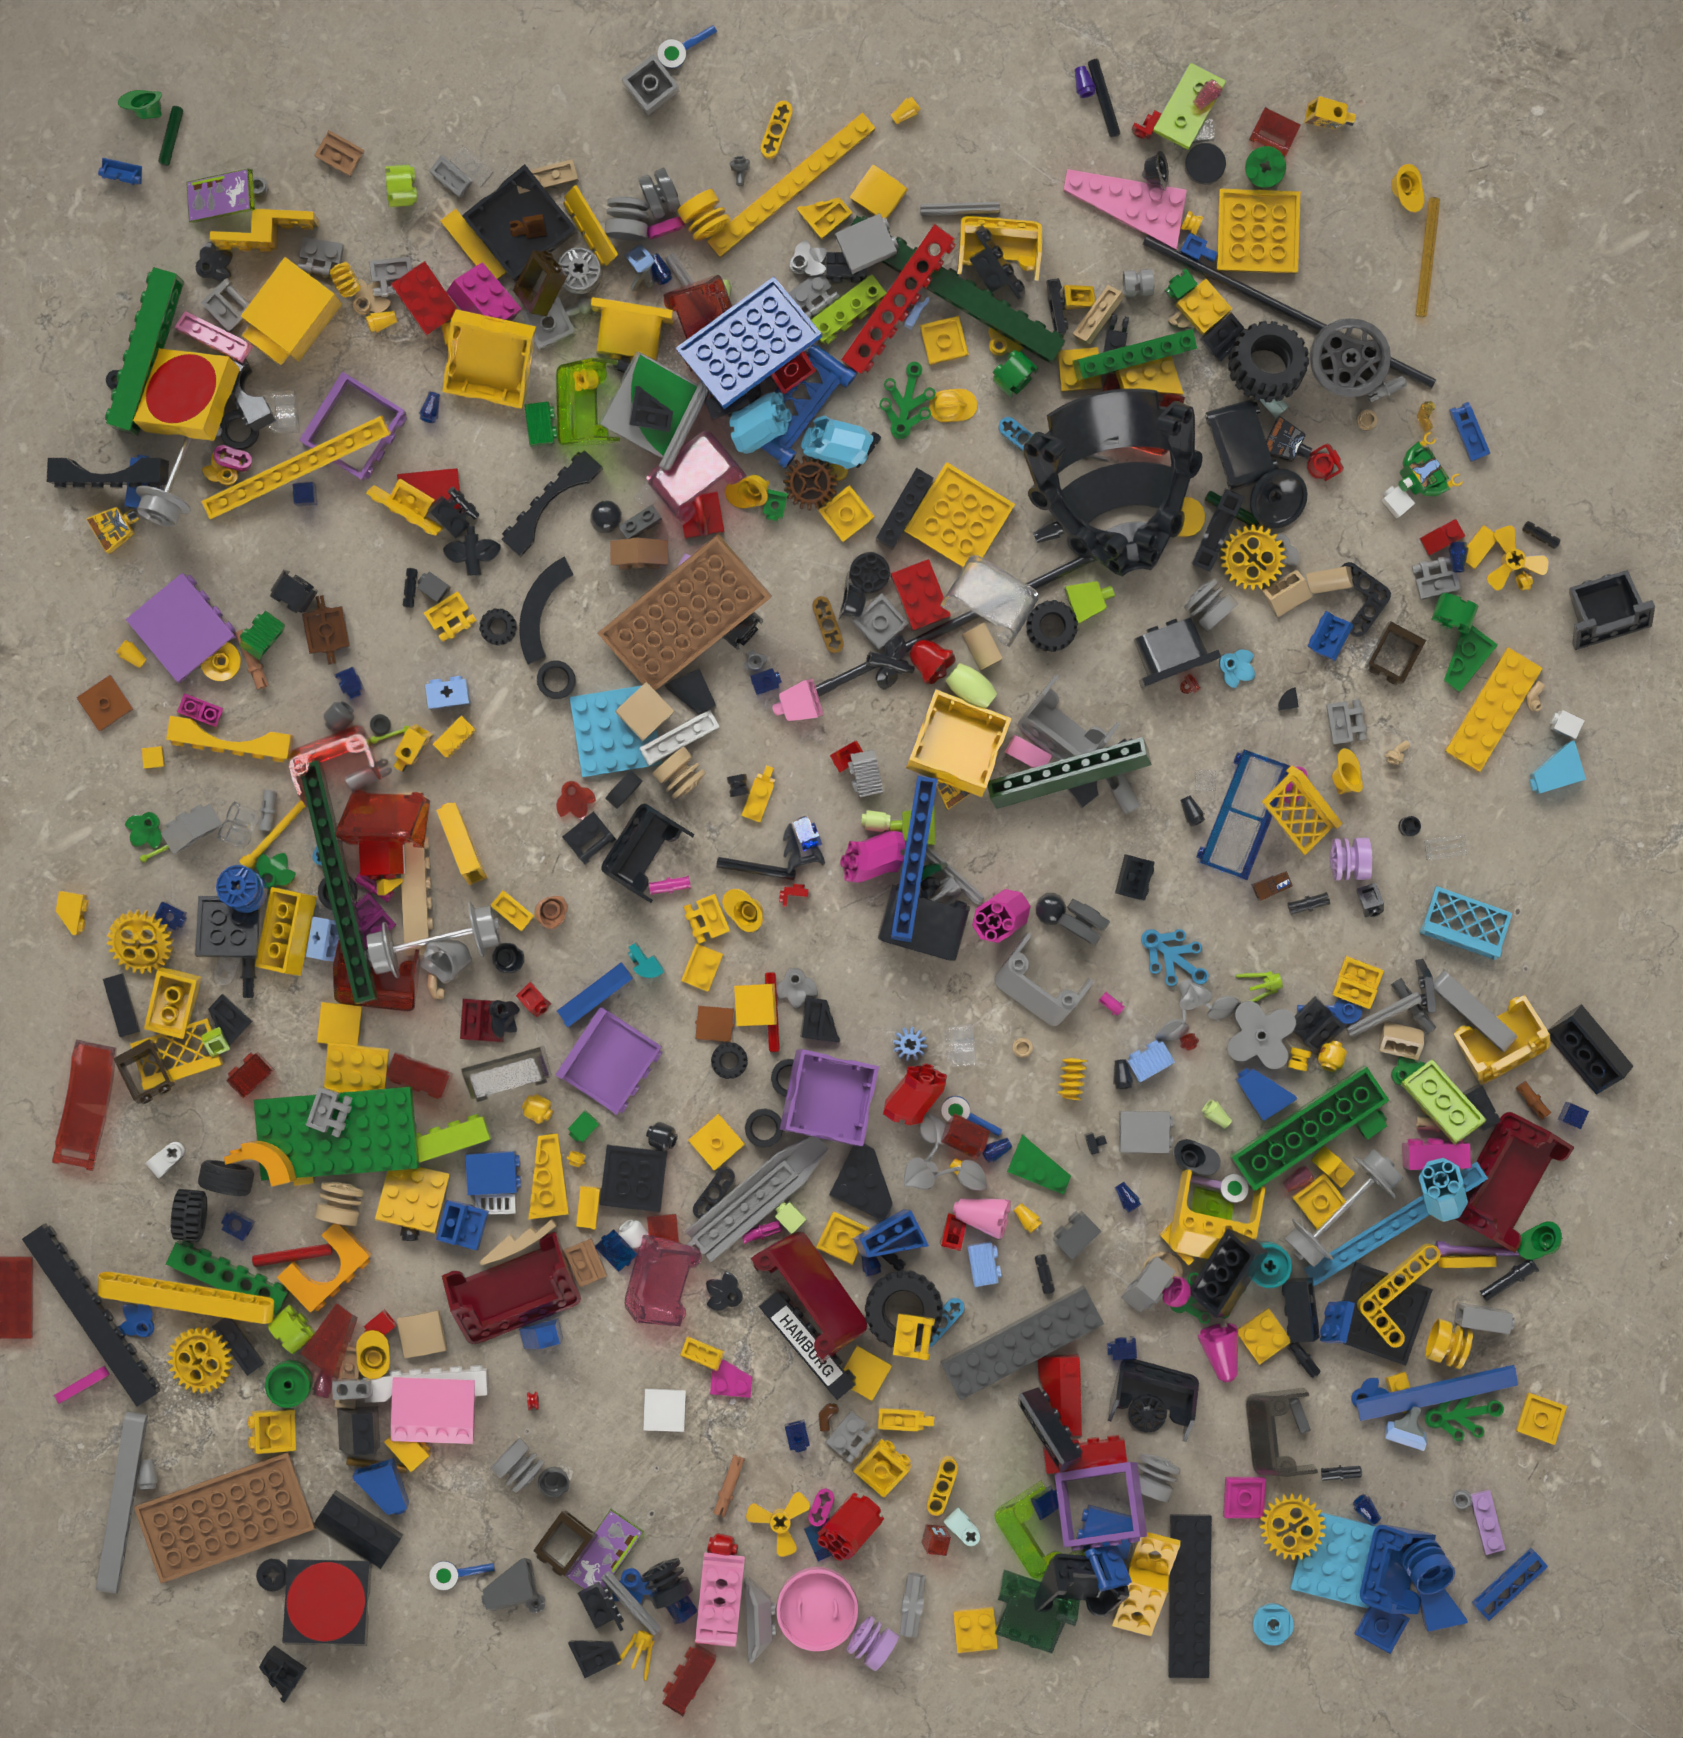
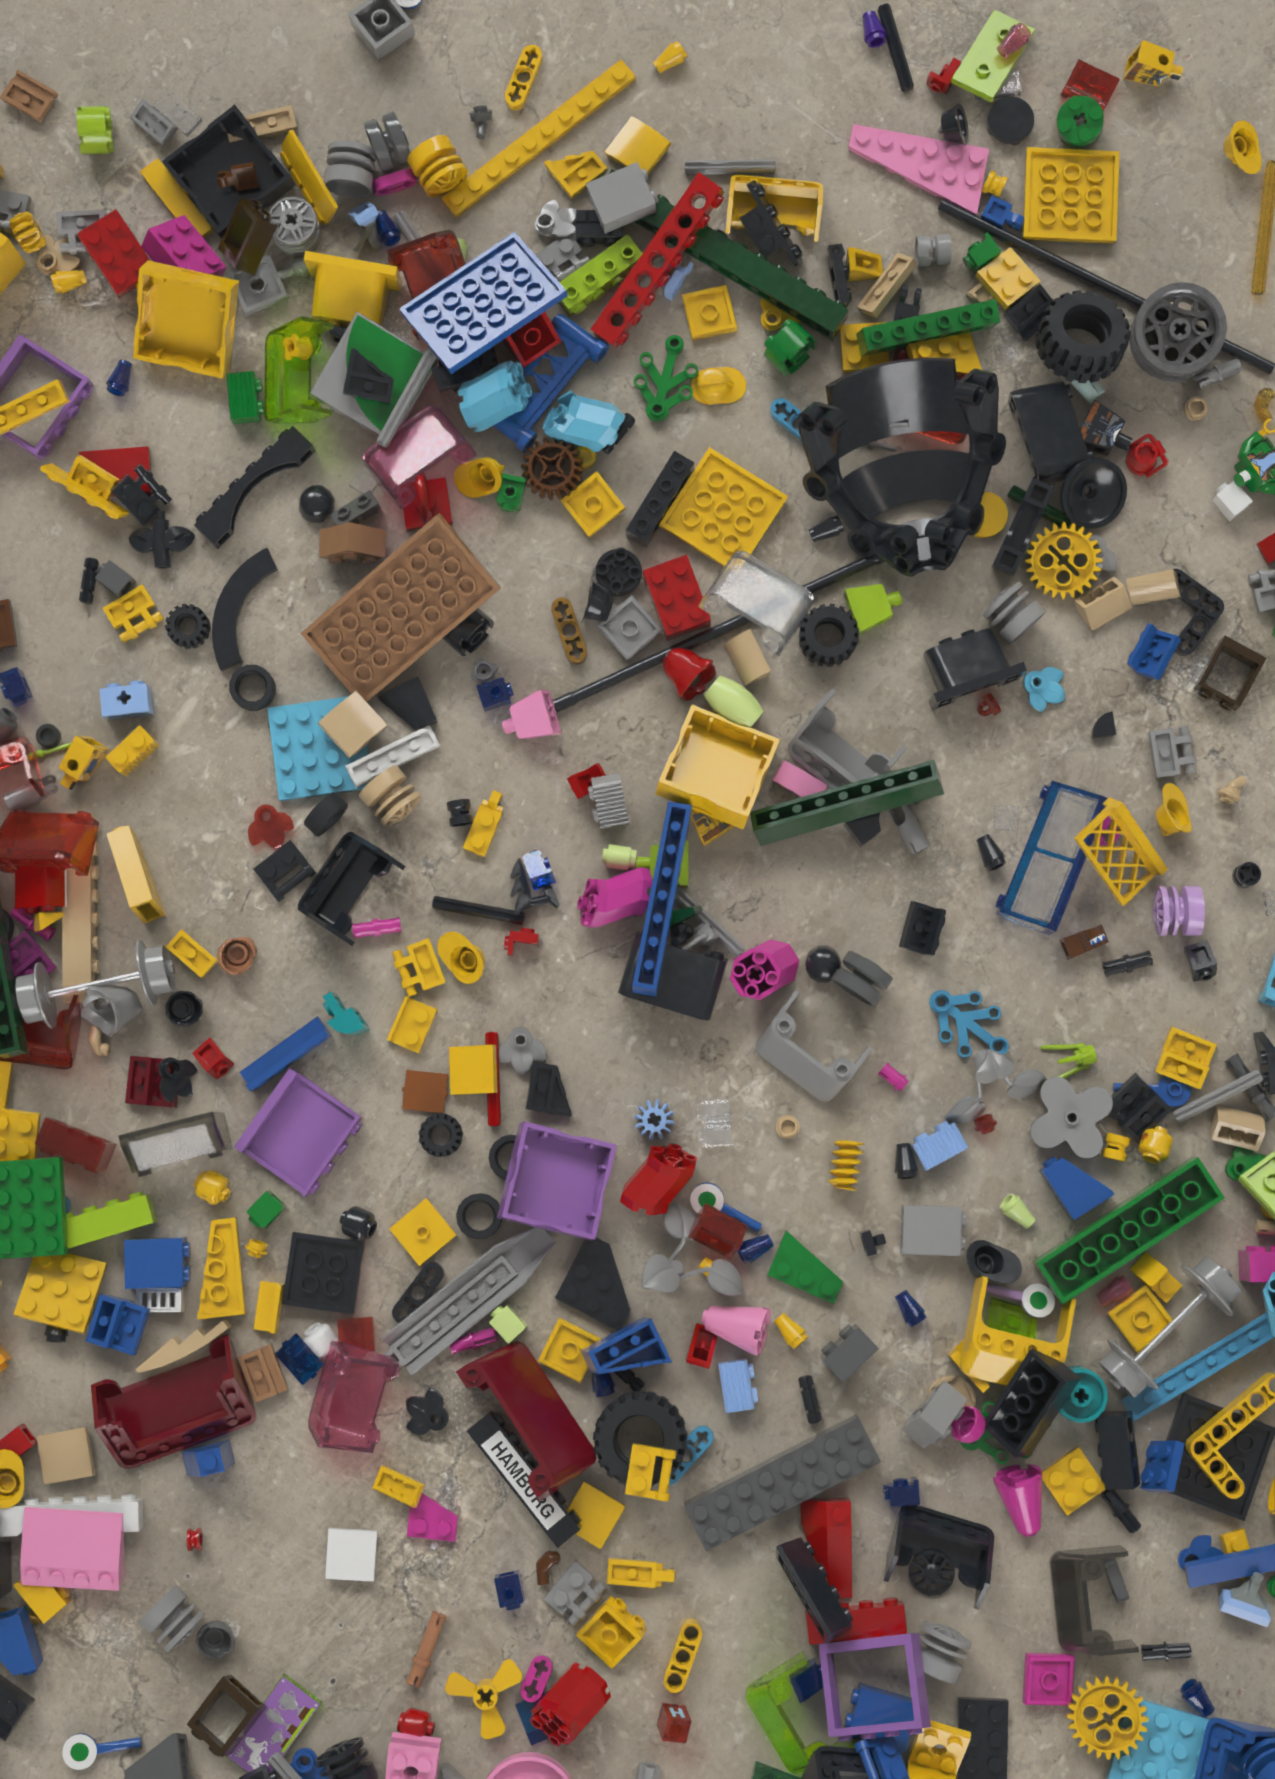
camera: 10 degrees right, 5 degrees down
black plant [866,635,915,690] -> none
light aqua piece [944,1507,980,1546] -> none
green brick [1355,1109,1387,1140] -> none

